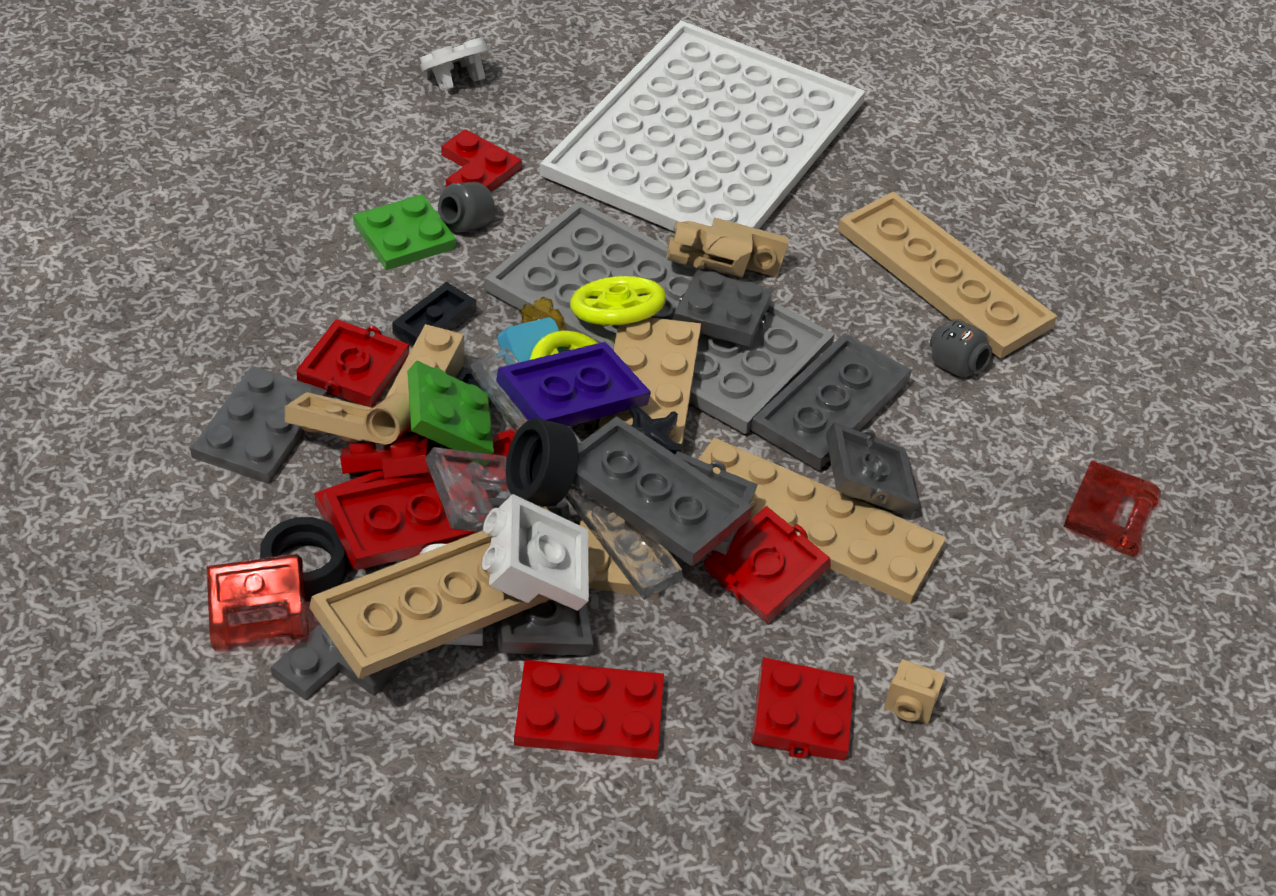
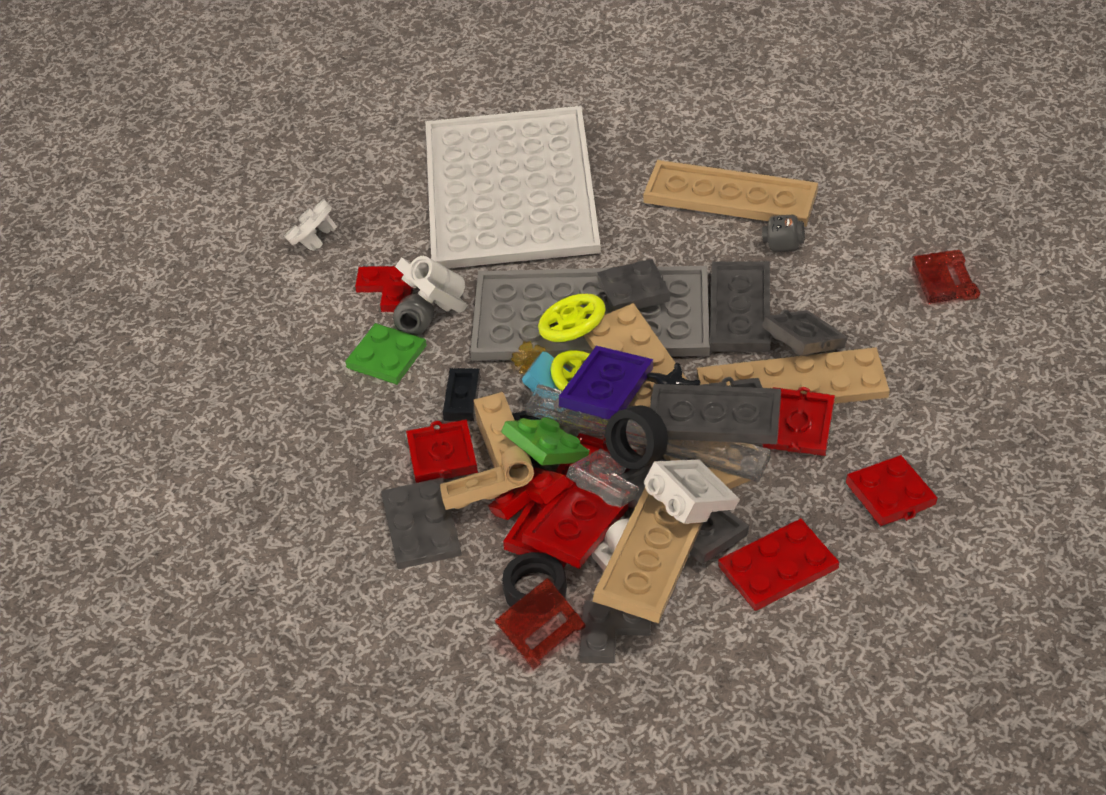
camera: 25 degrees left, 0 degrees up
tan plate [666,217,789,278] -> none
tan bracket [884,659,946,724] -> none
none -> white plate [395,256,468,313]

